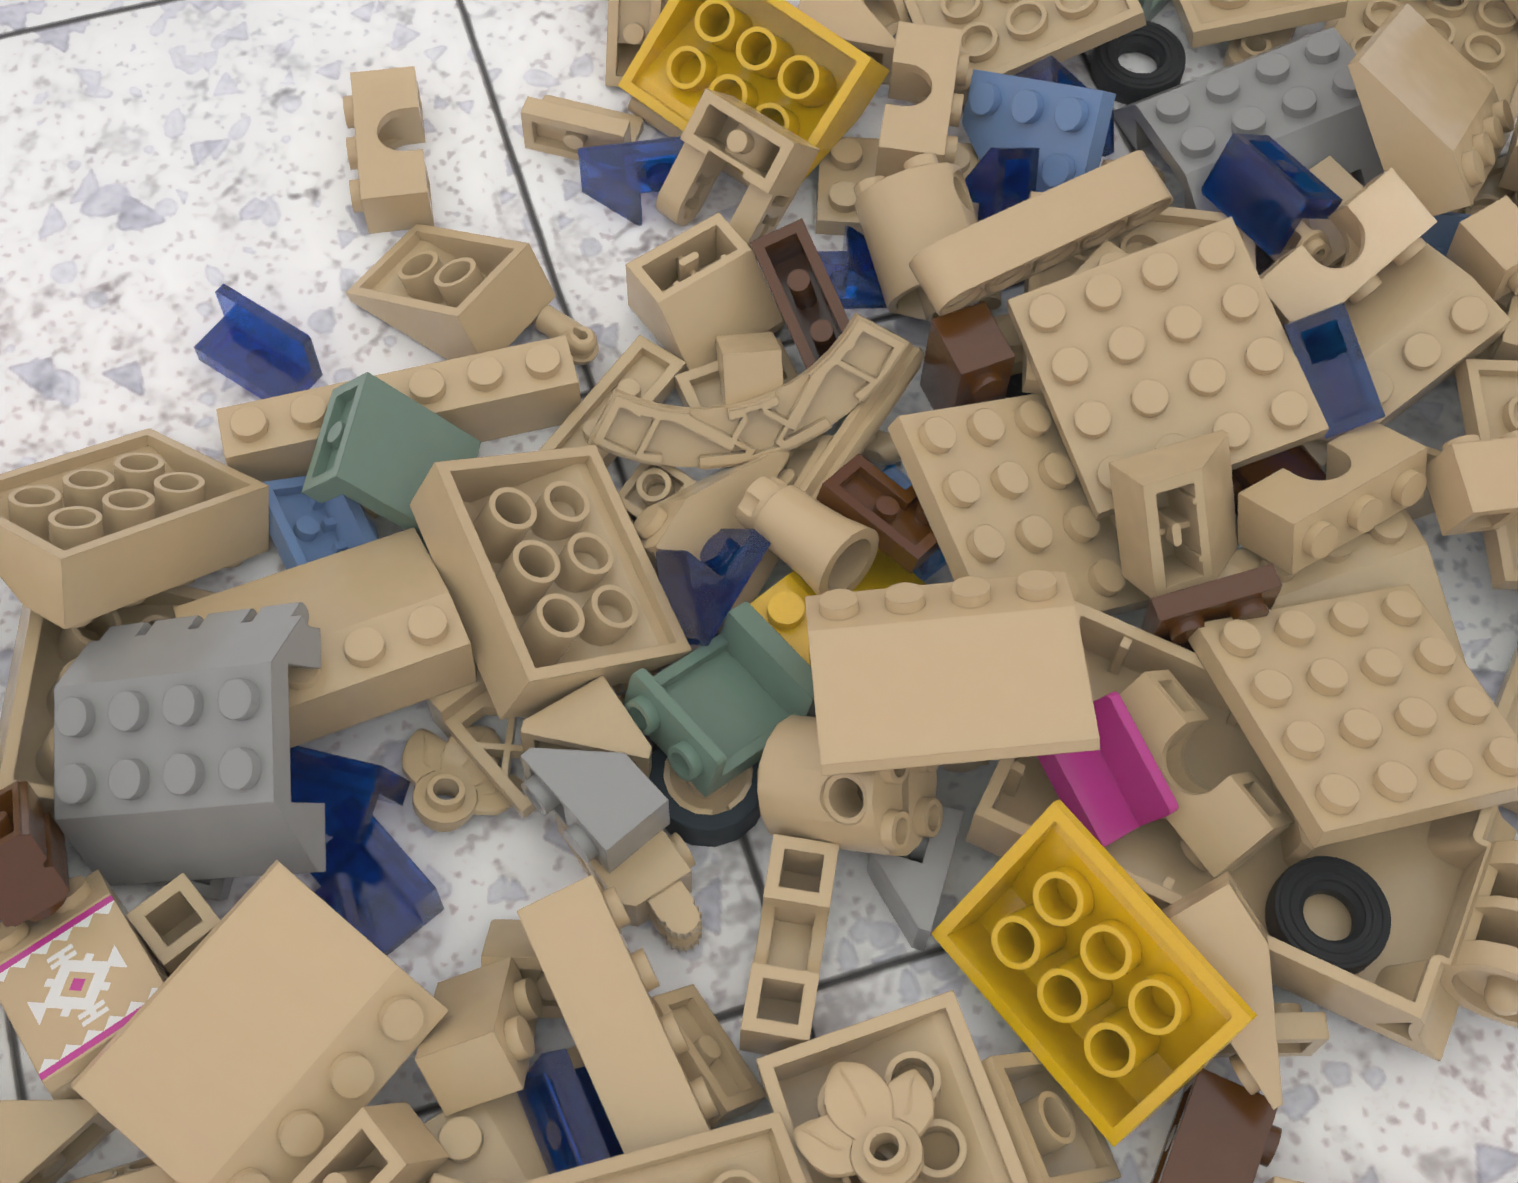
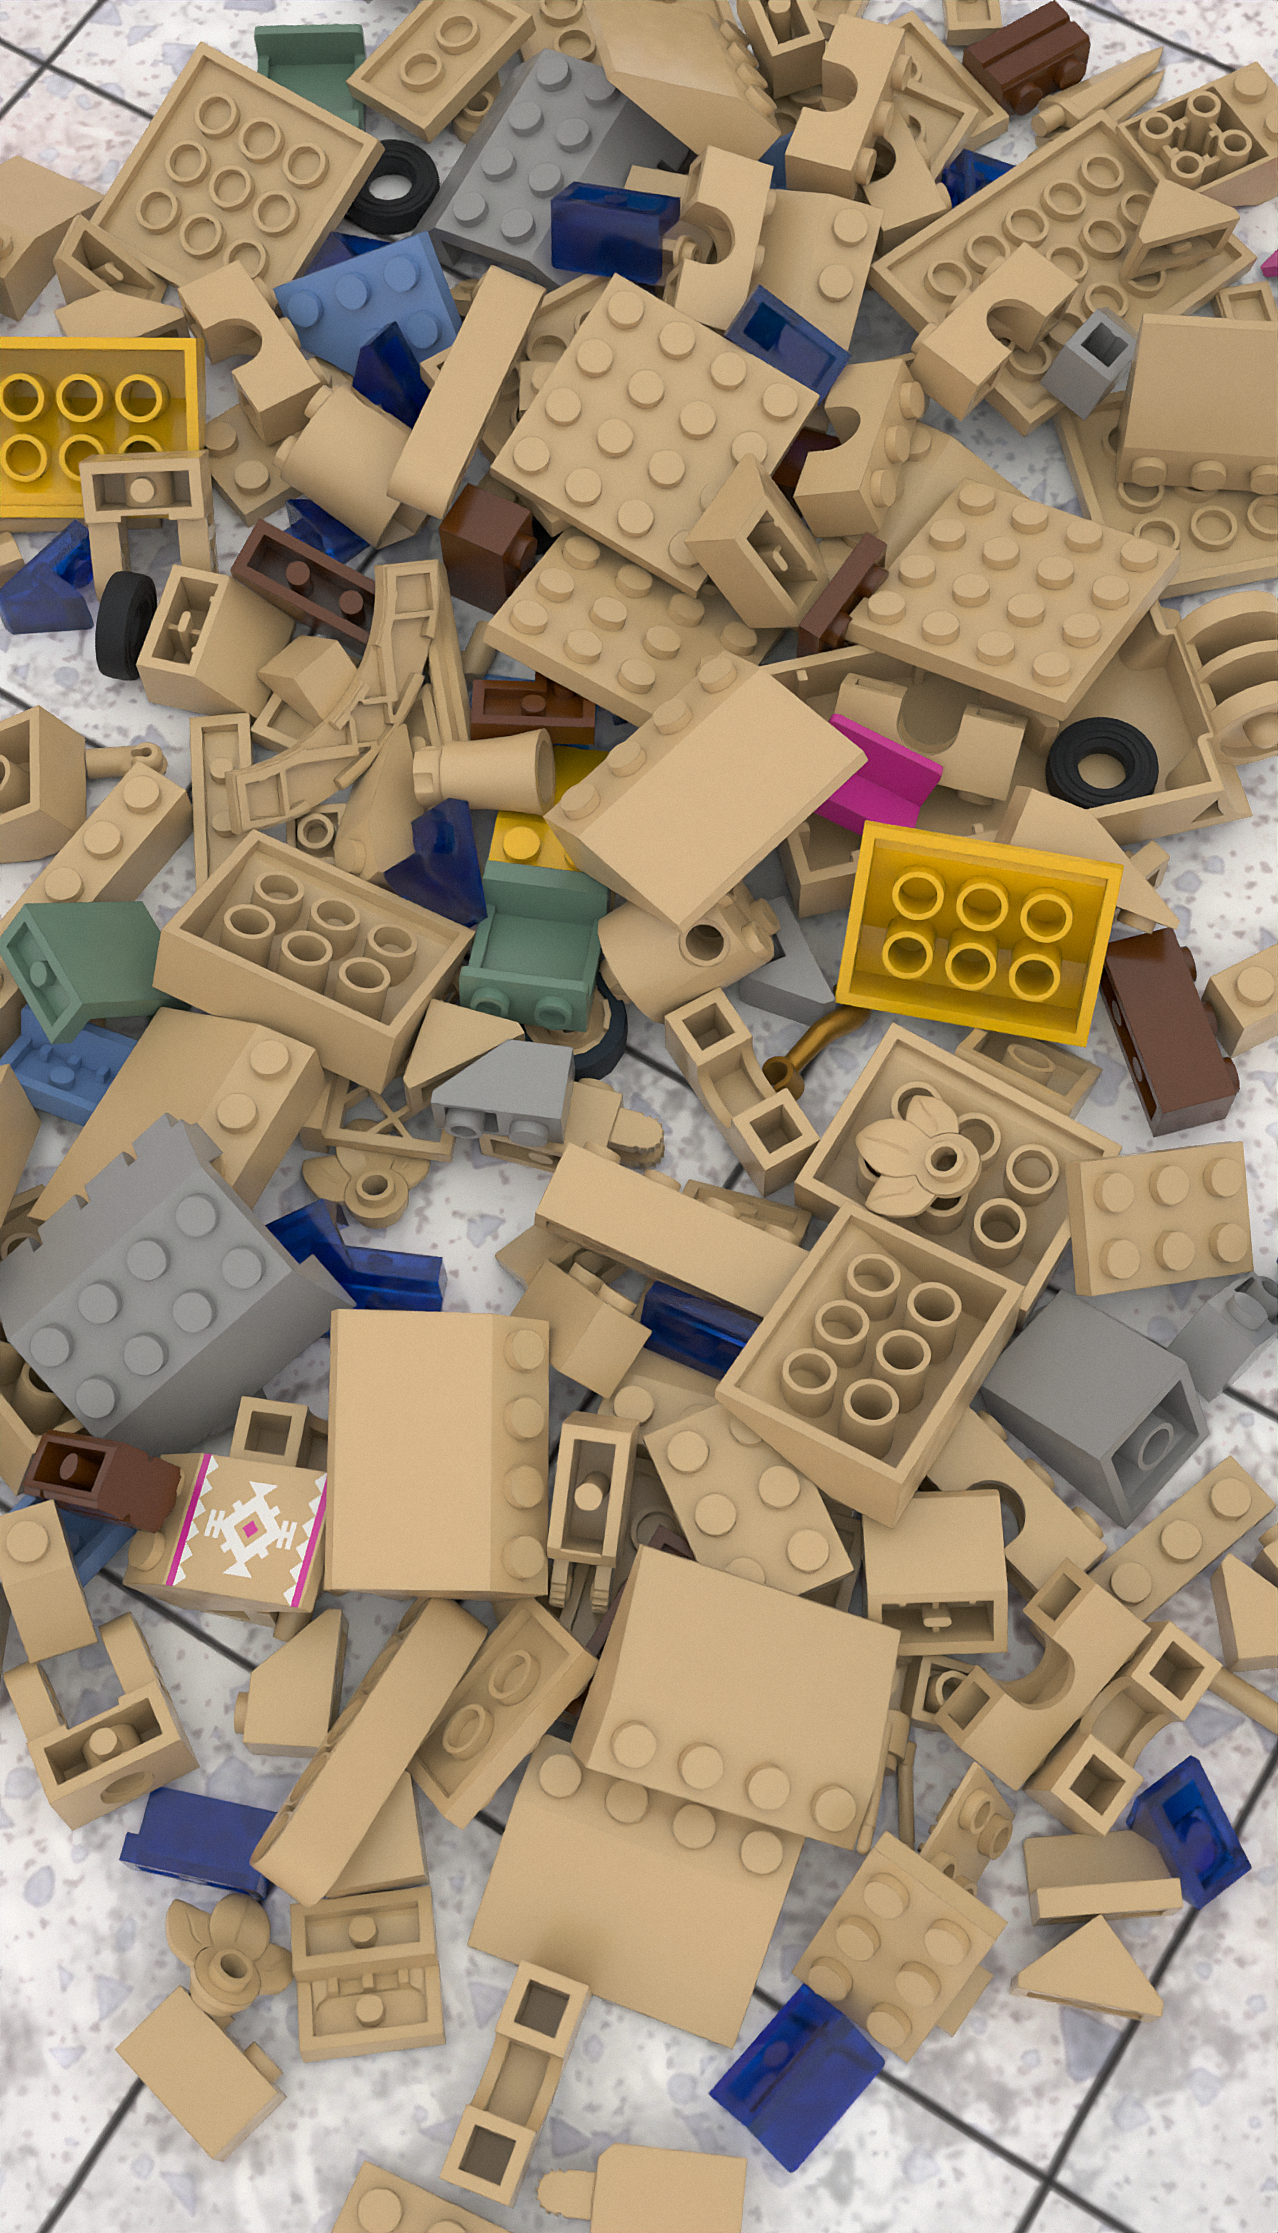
camera: 35 degrees left, 5 degrees up
none -> black tyre [95,571,157,681]
none -> pearl gold piece [762,983,872,1101]

